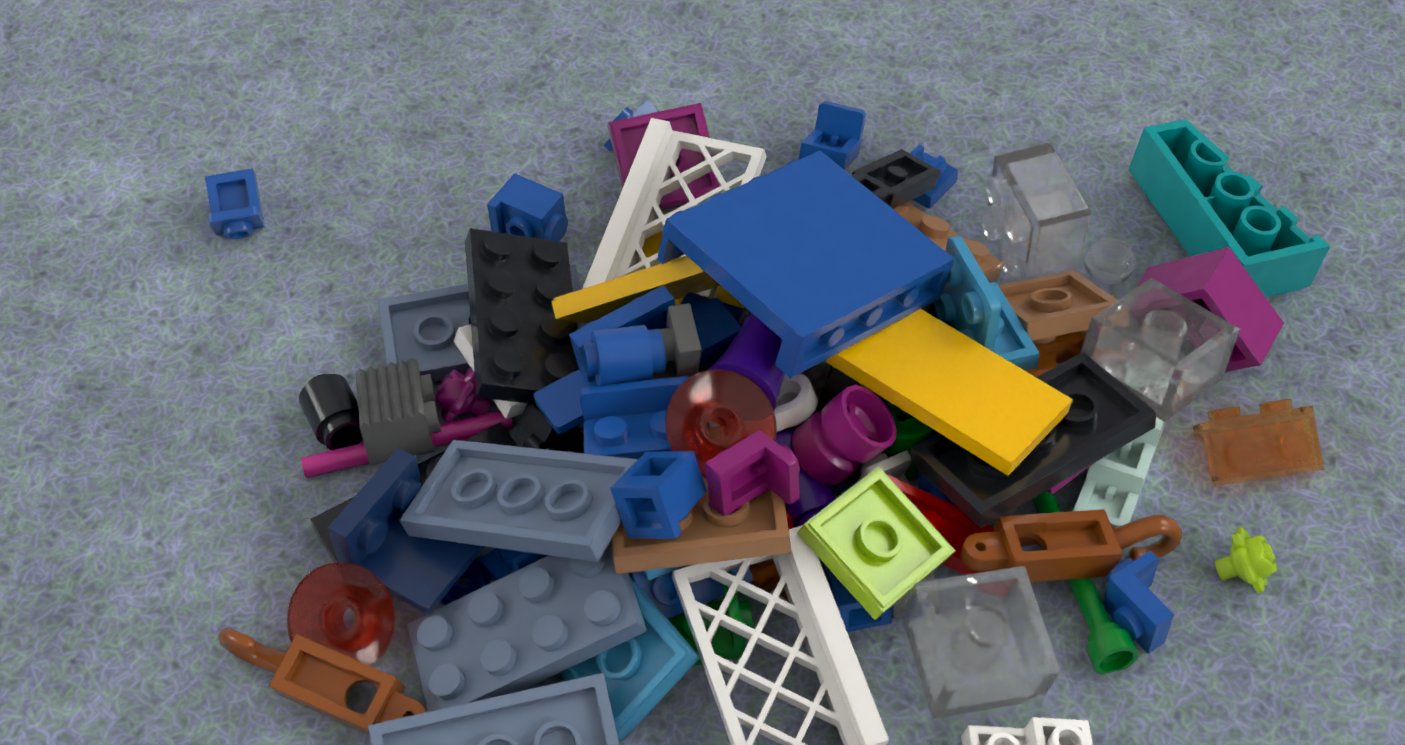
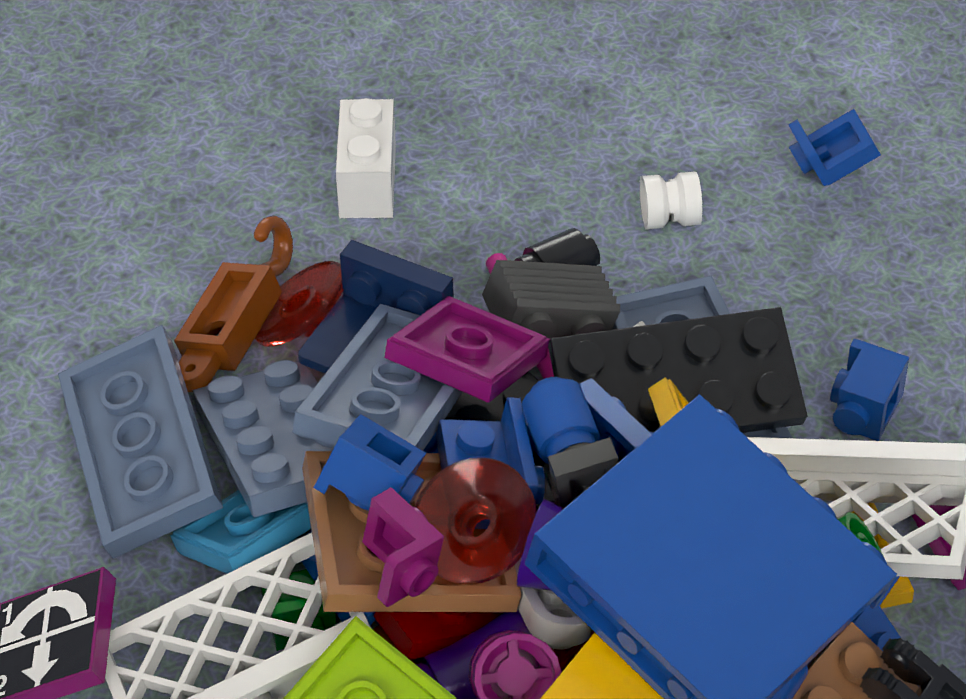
camera: 85 degrees right, 5 degrees down
none -> white brick [336,98,396,218]
none -> magenta tile [384,296,550,403]
none -> white wheel [640,172,702,230]

